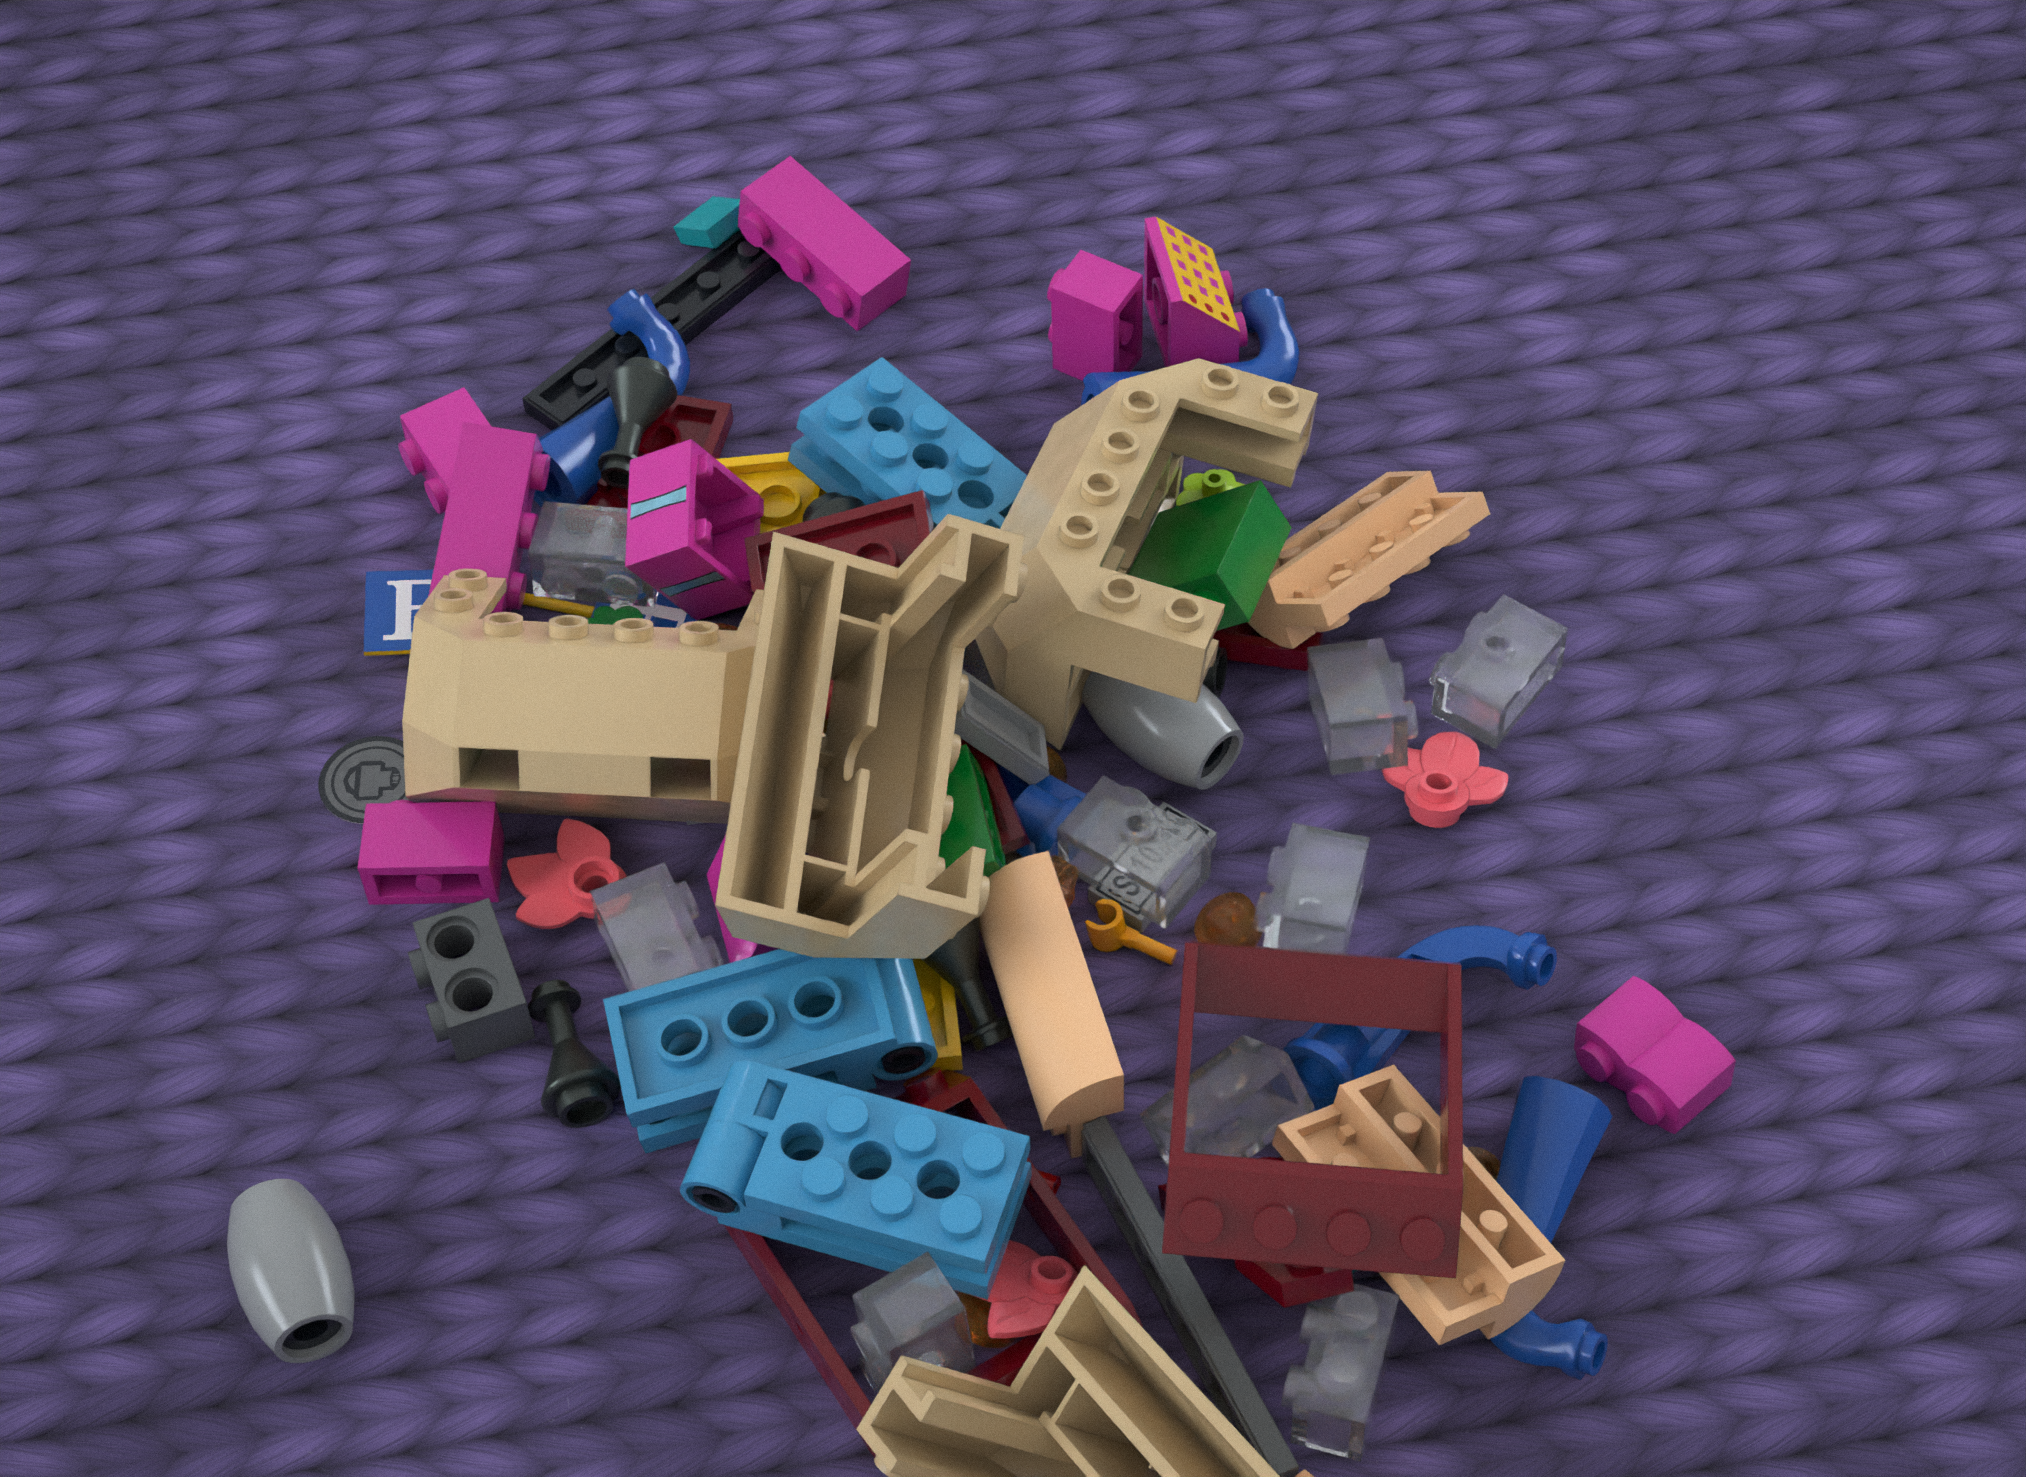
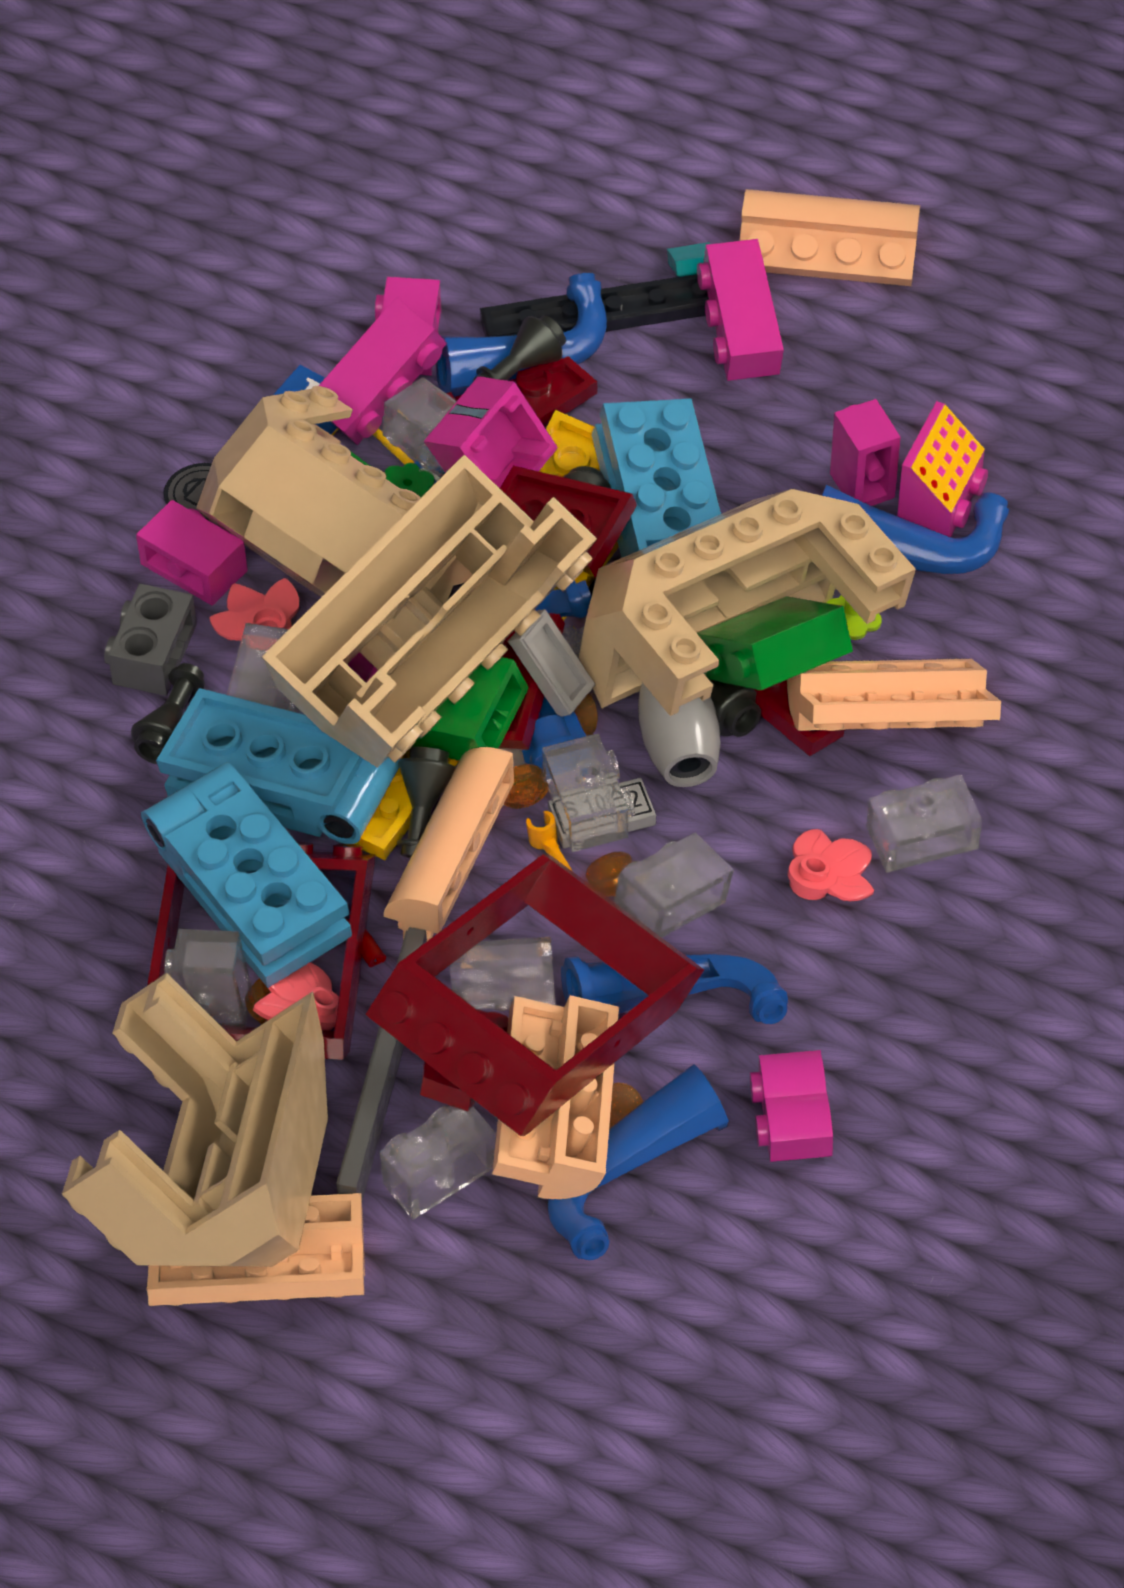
camera: 35 degrees right, 0 degrees up
clear brick [1307,638,1418,775] -> none
none -> light nougat brick [740,189,920,286]

